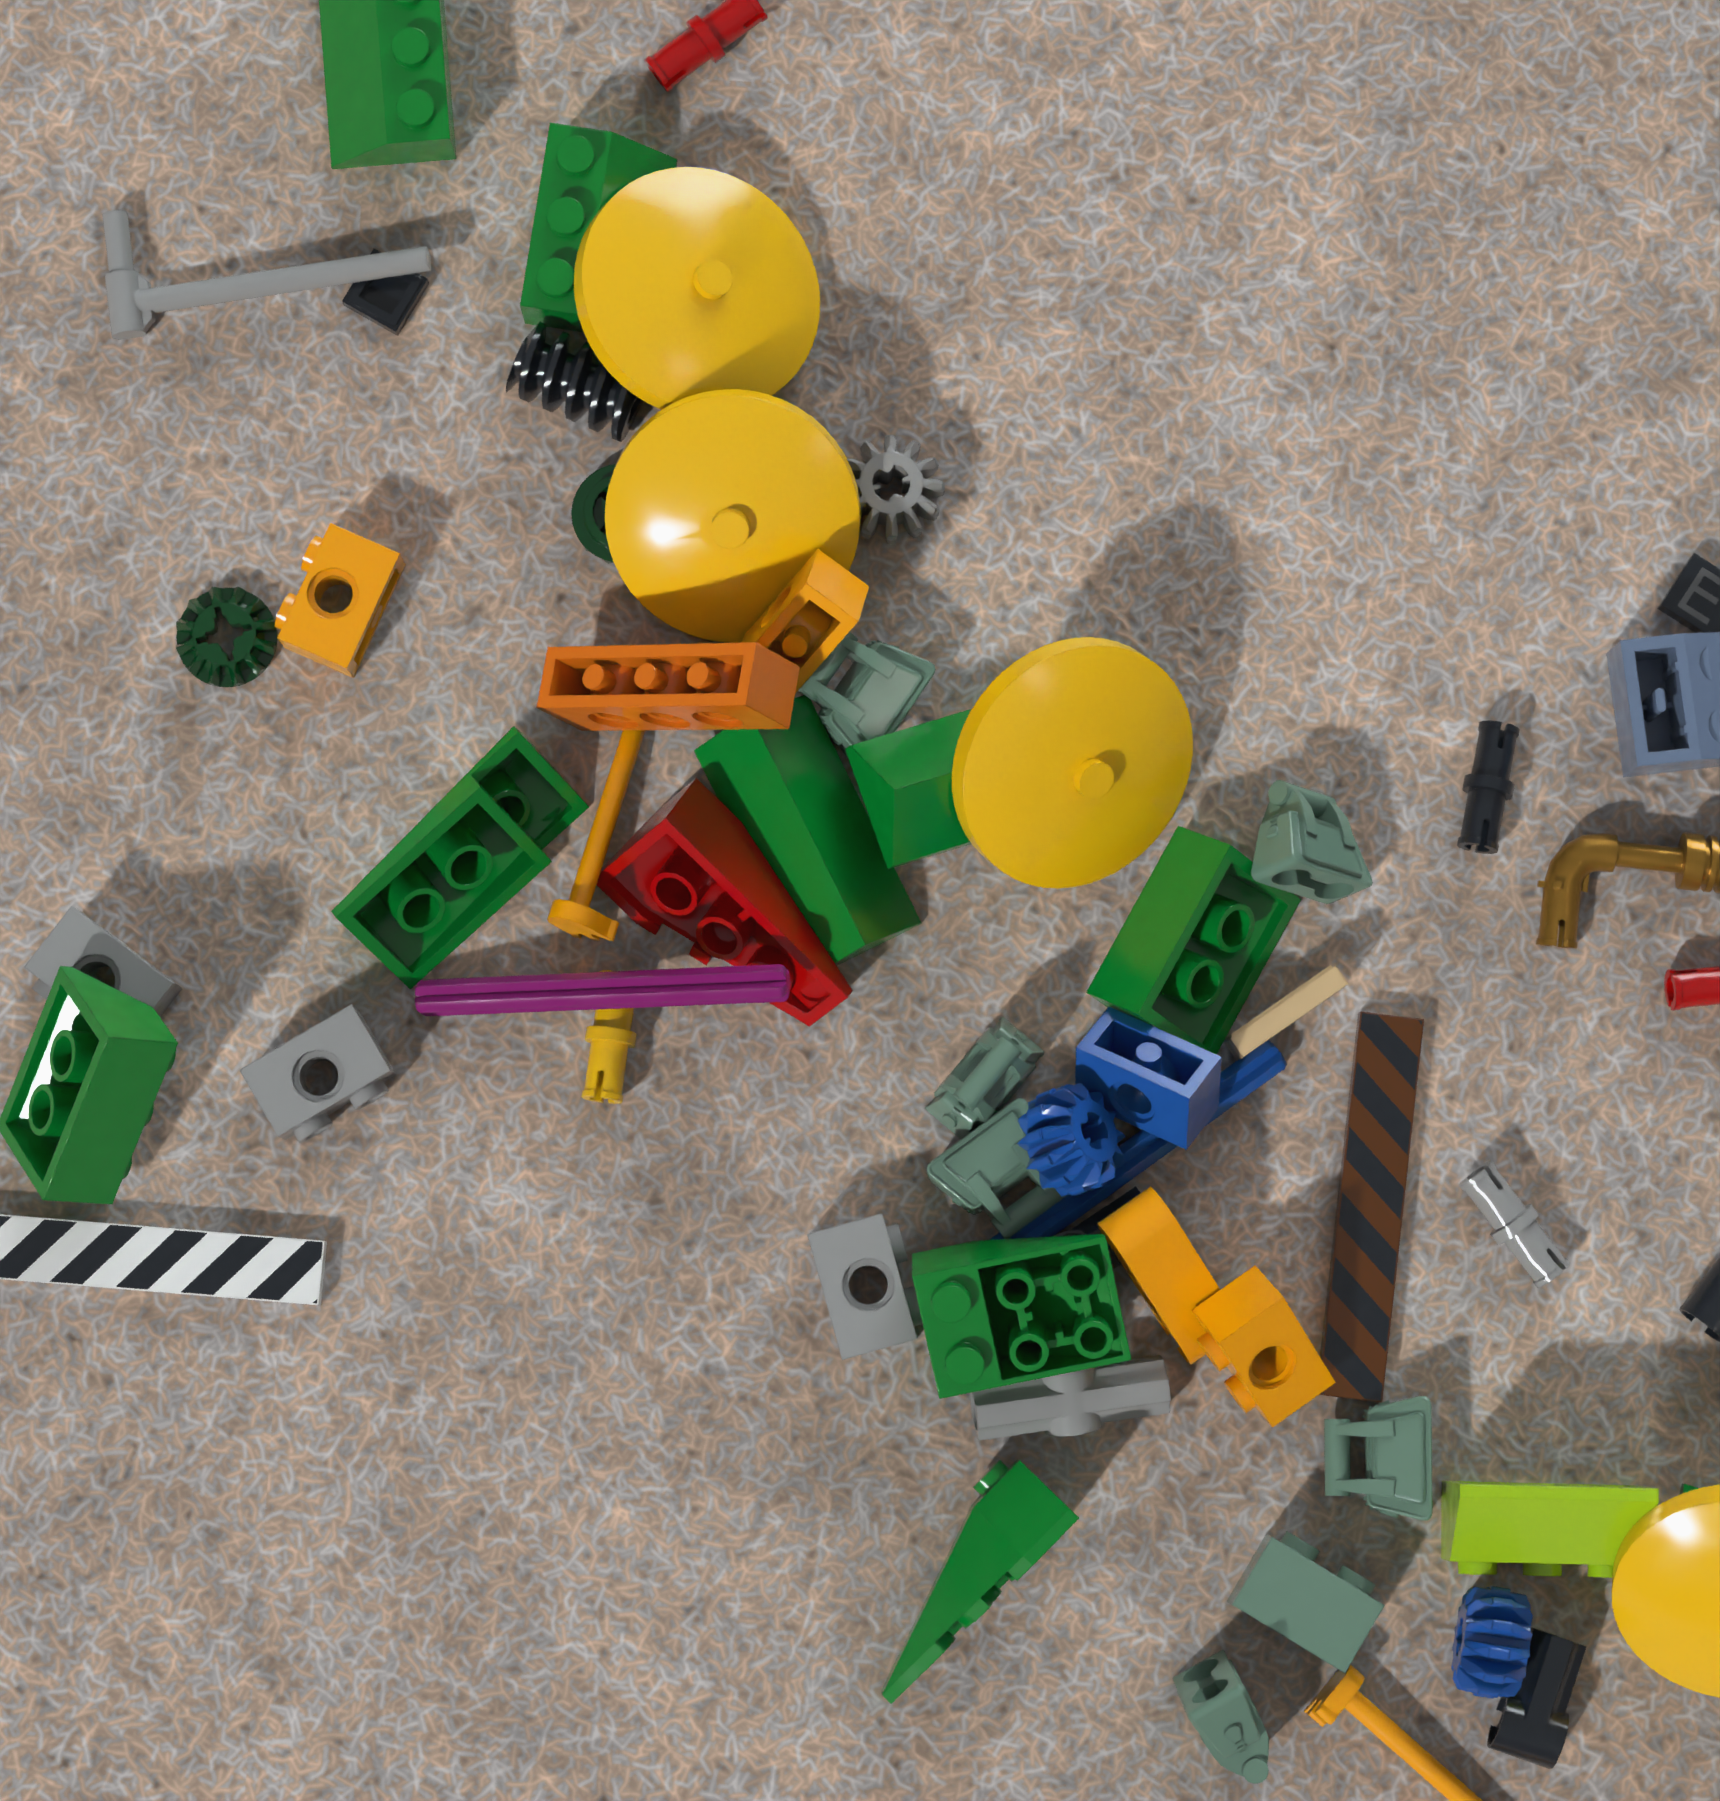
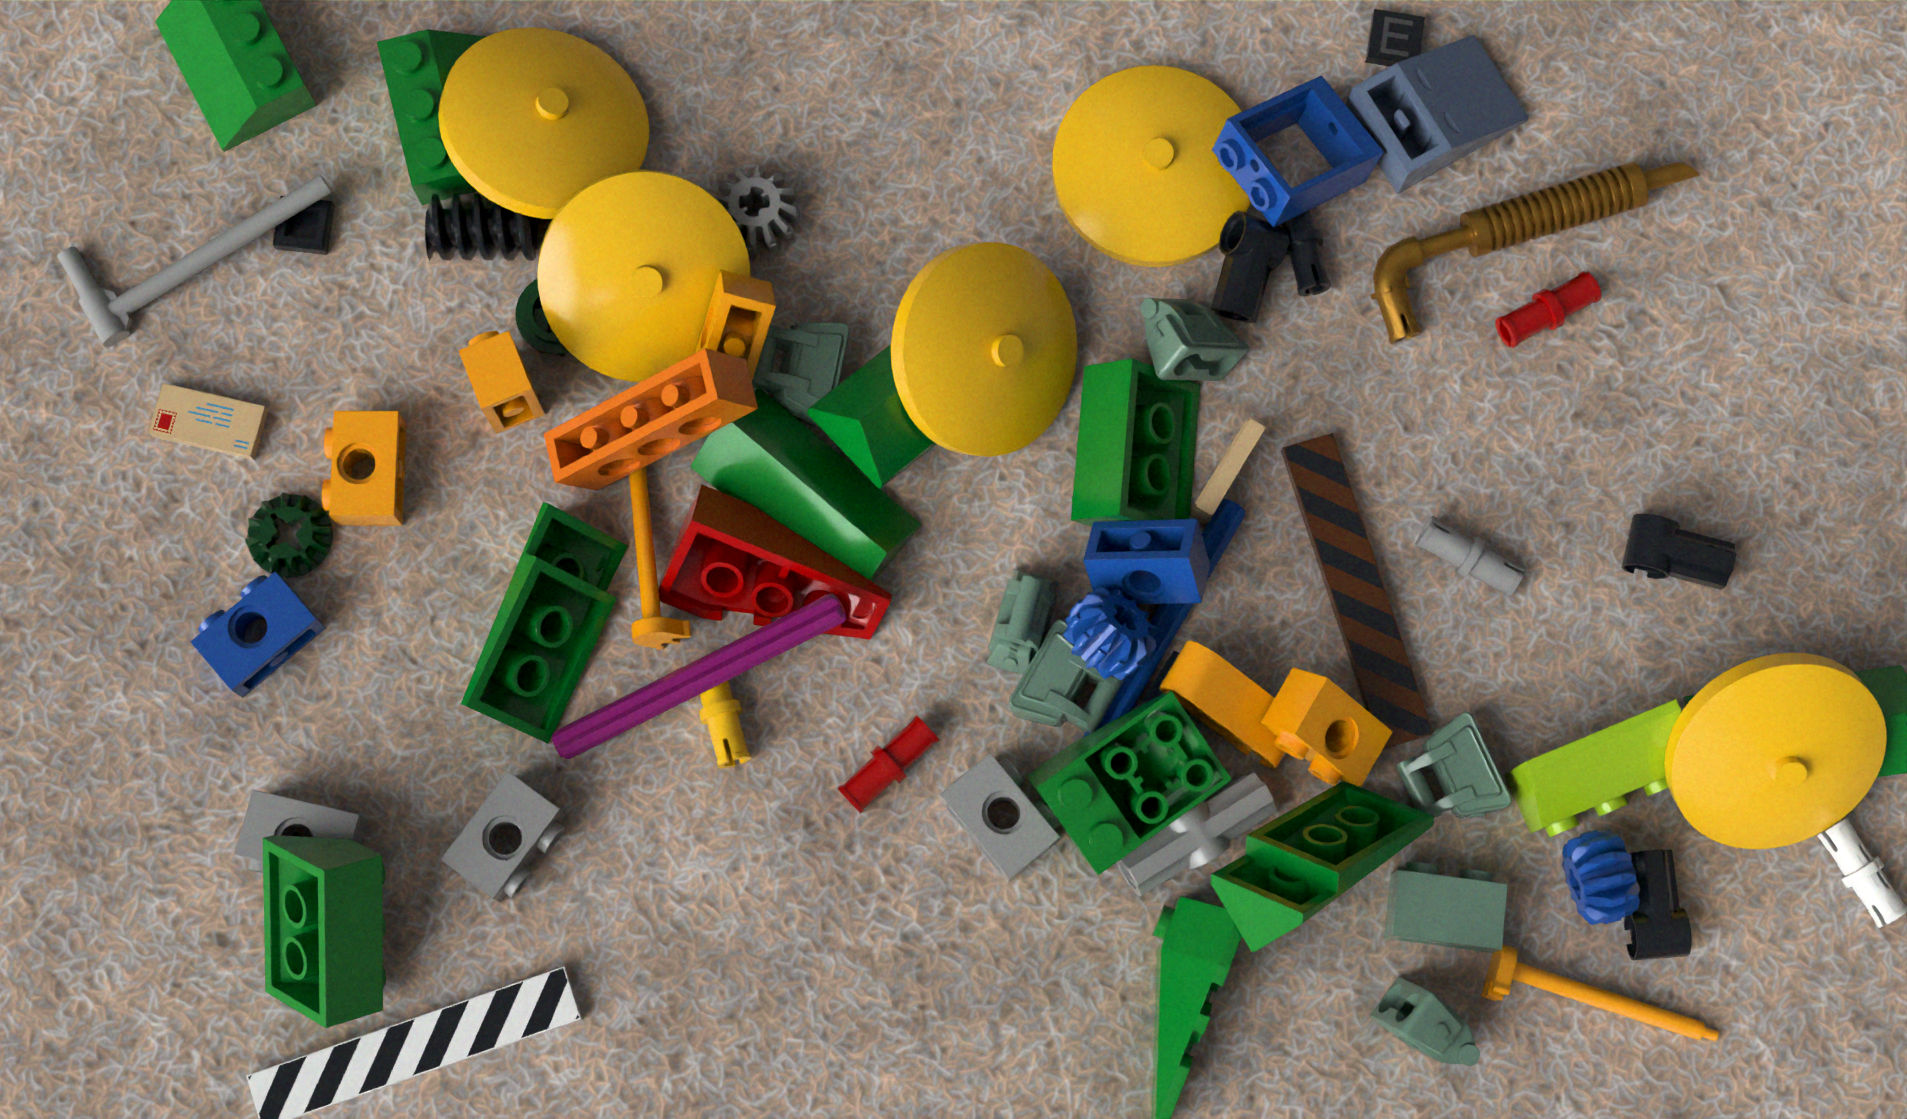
camera: 25 degrees left, 5 degrees down
none -> tan tile [148,383,269,460]
none -> blue brick [190,571,326,698]
none -> light orange brick [458,331,545,434]
none -> red pin [837,715,940,814]
none -> yellow dish [1052,65,1256,267]
none -> black piece [1211,211,1289,323]
none -> green slope [1211,781,1434,953]
none -> blue window [1212,75,1384,227]

